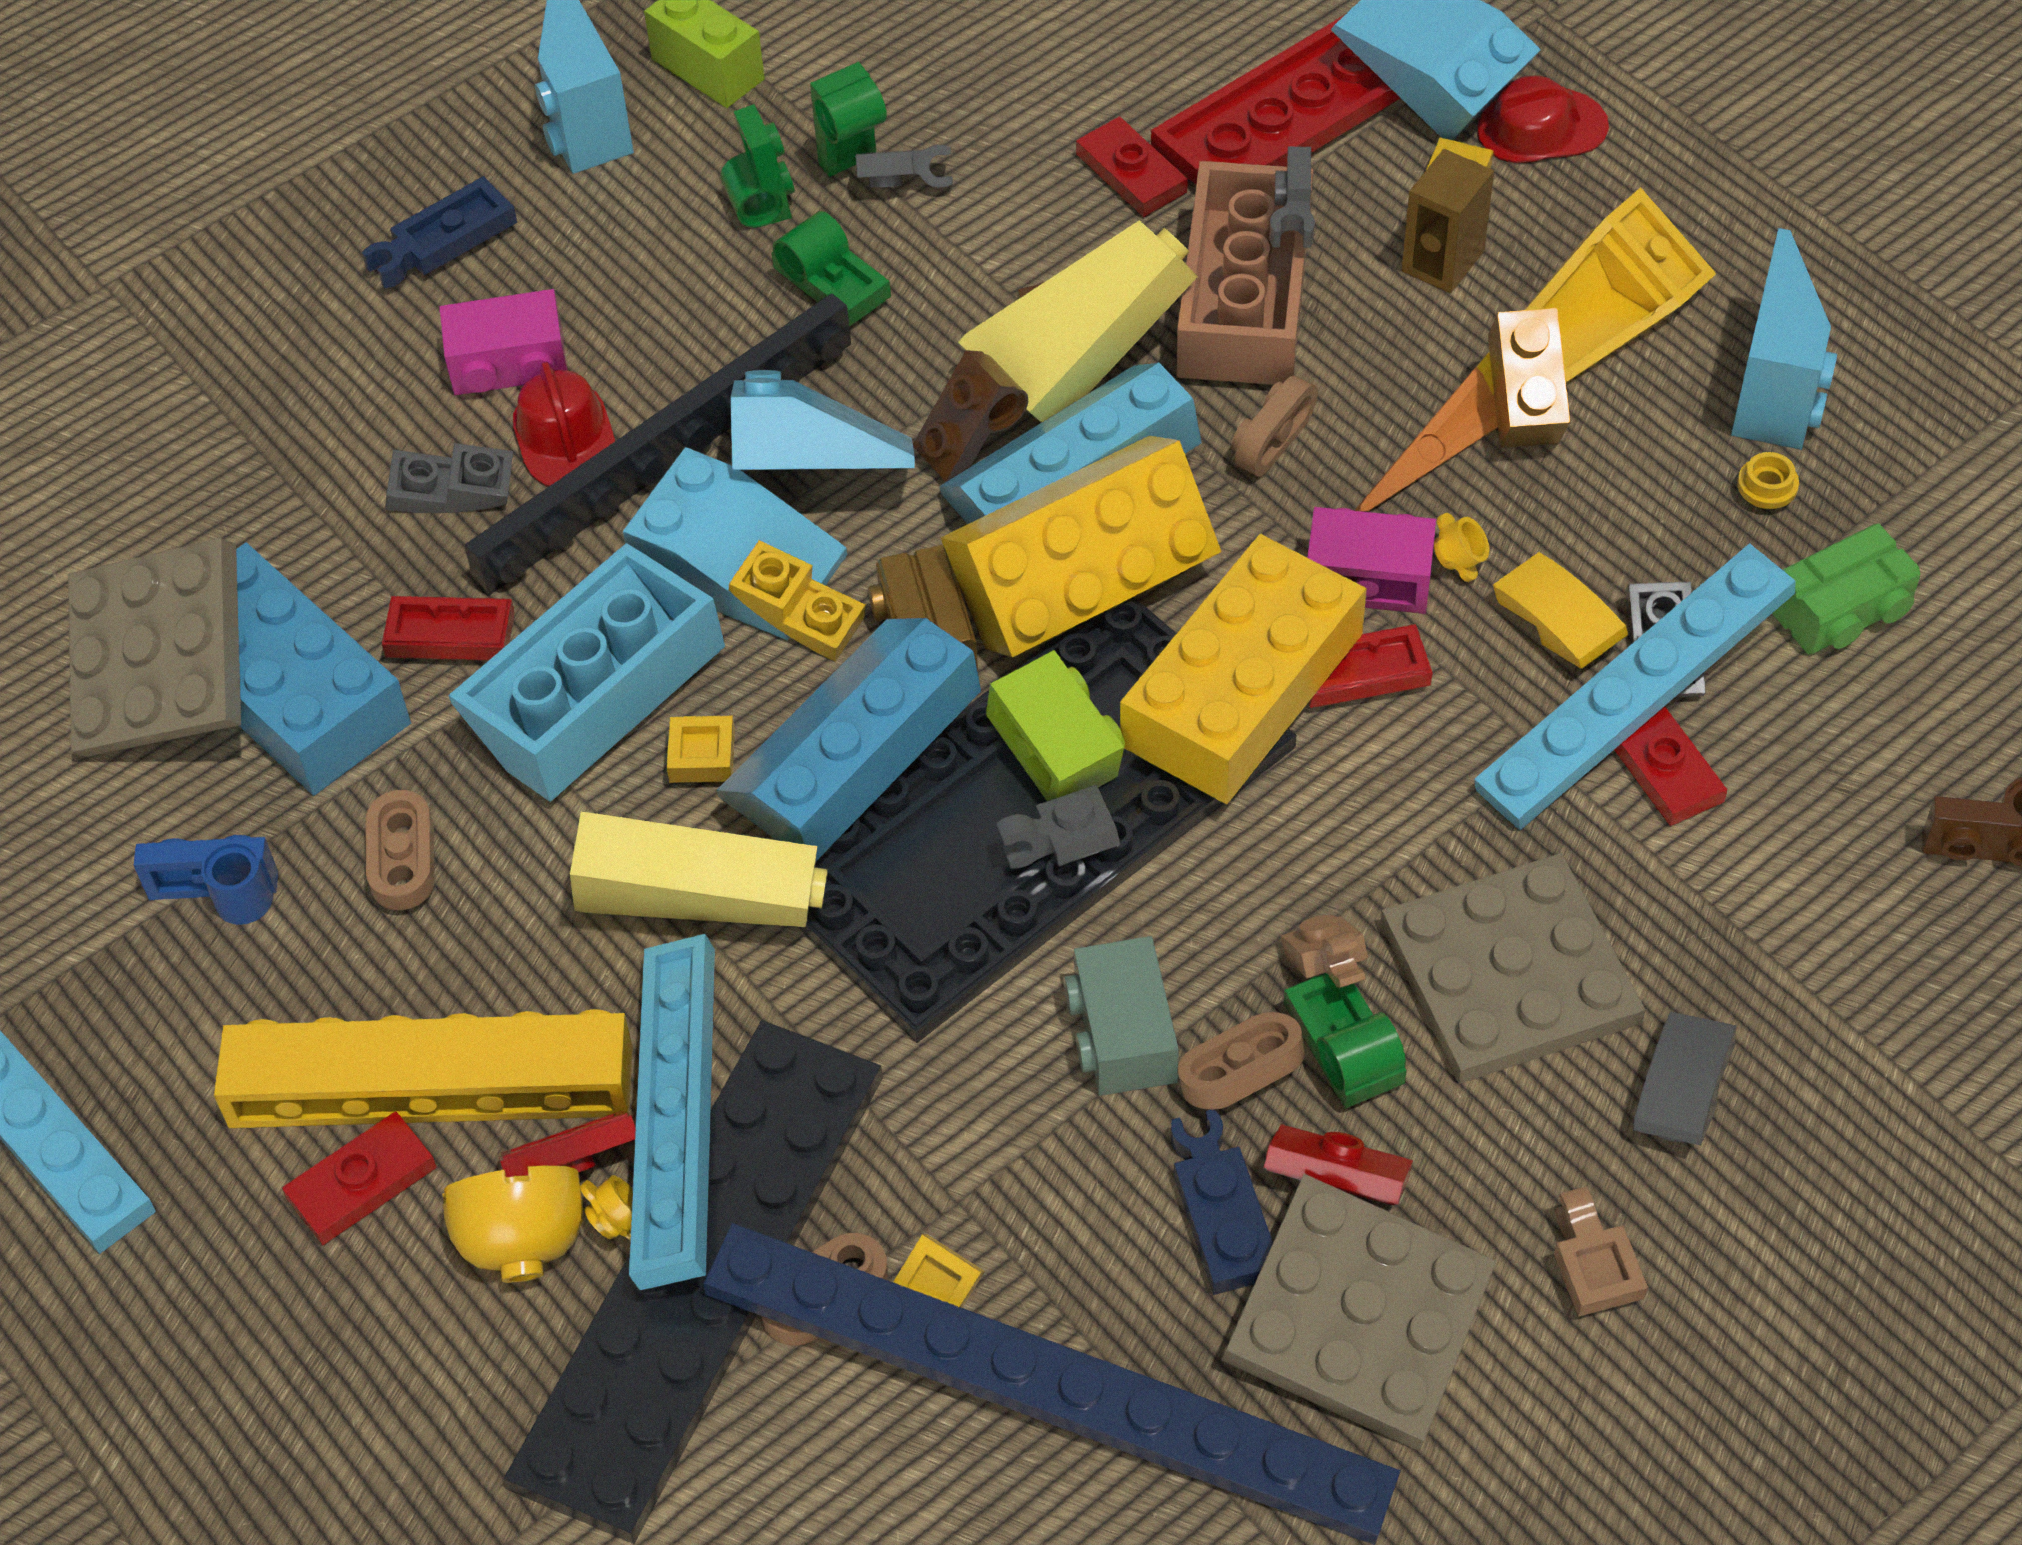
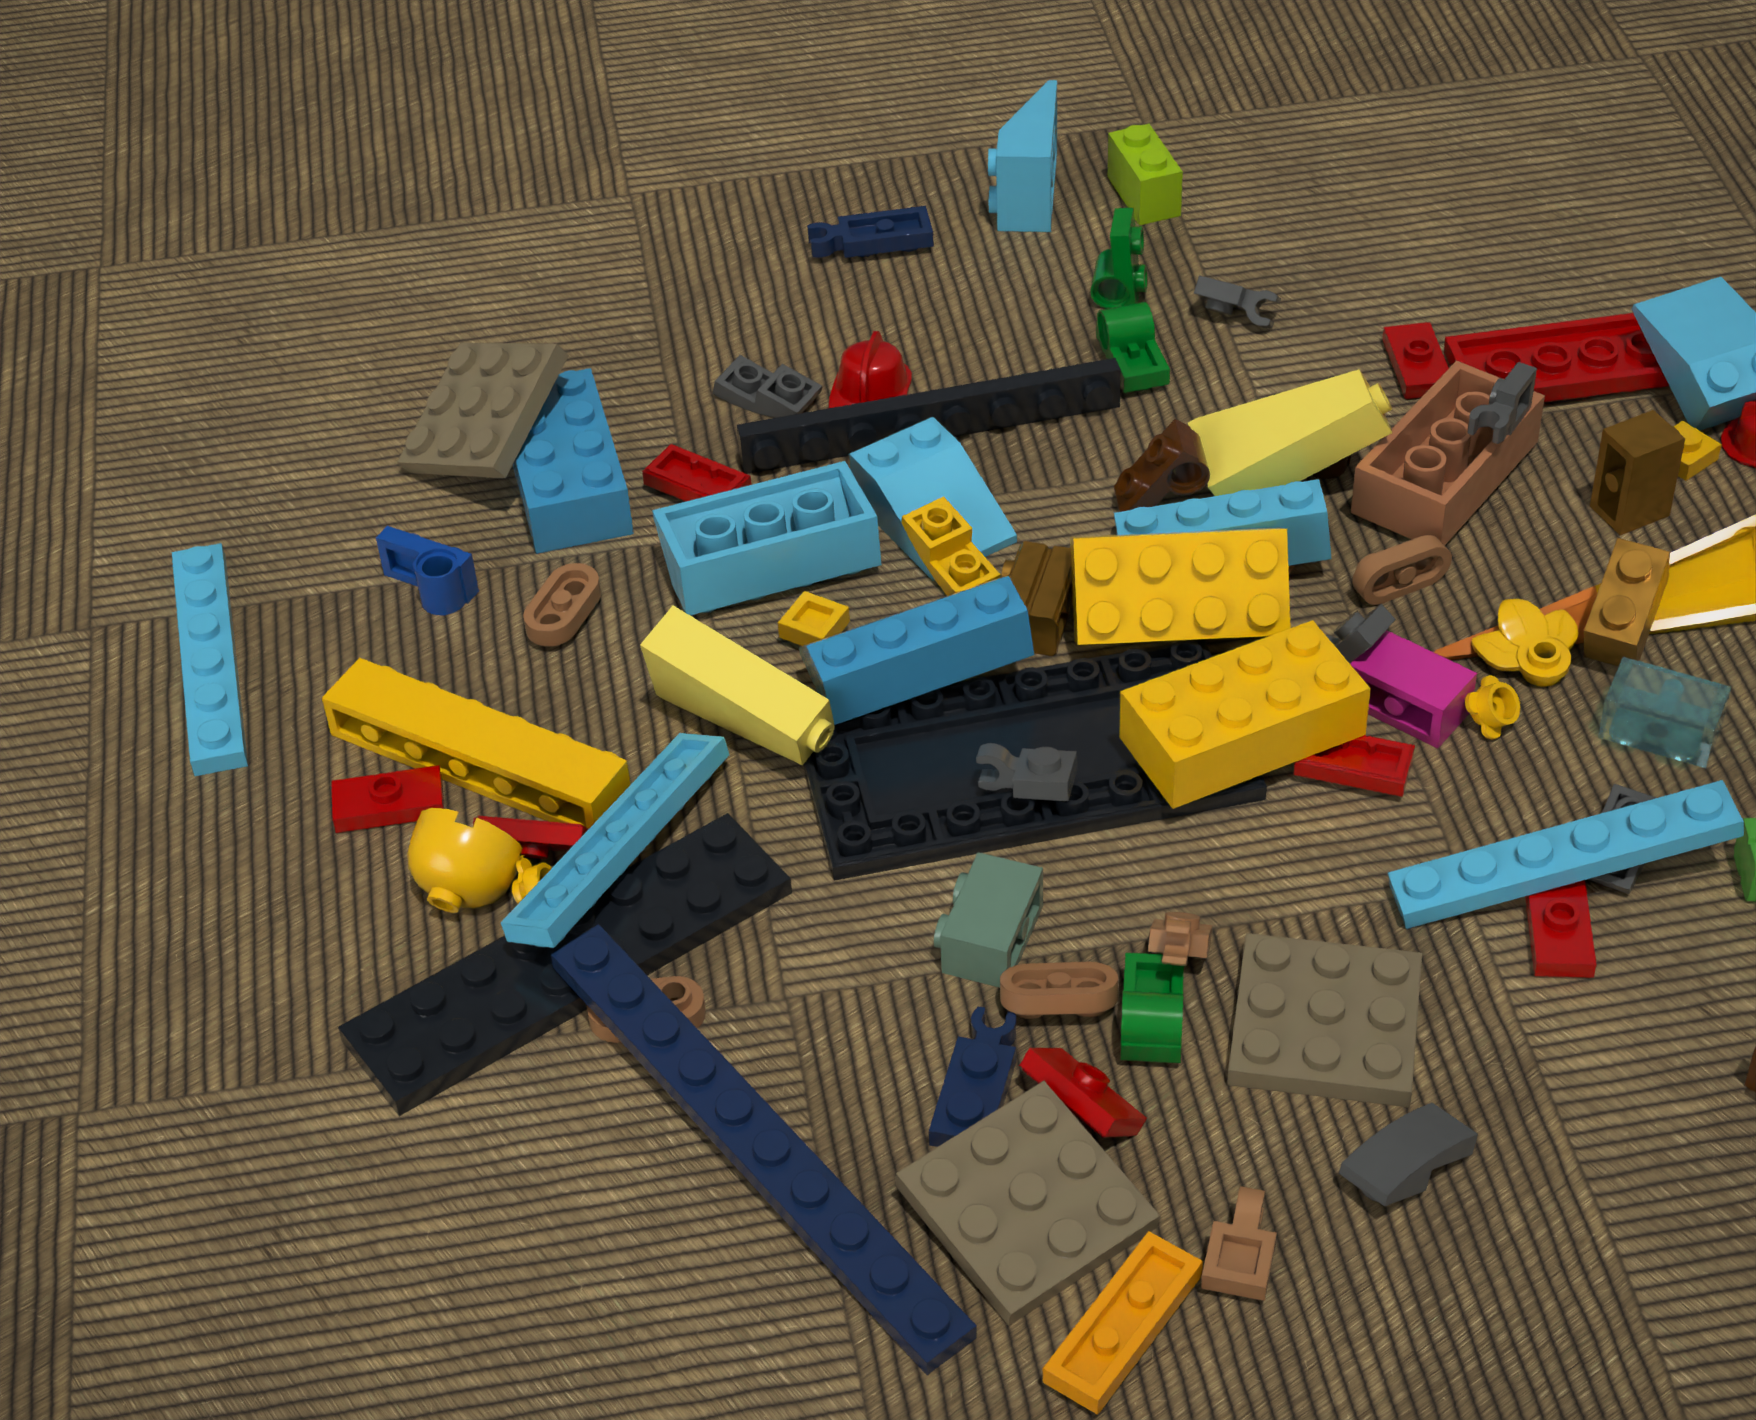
camera: 30 degrees right, 10 degrees down
dark pink brick [439,289,568,396] -> none
medium azure slope [731,370,915,470] -> none
green plate [810,62,887,177] -> none
yellow plate [893,1234,985,1308] -> none
lime brick [986,650,1125,801] -> none
yellow slope [1493,552,1628,669] -> none
none -> light orange plate [1042,1231,1203,1415]
none -> dark grey plate [1326,604,1396,663]
none -> yellow plate [1471,599,1578,687]
none -> clear light blue brick [1598,657,1731,769]

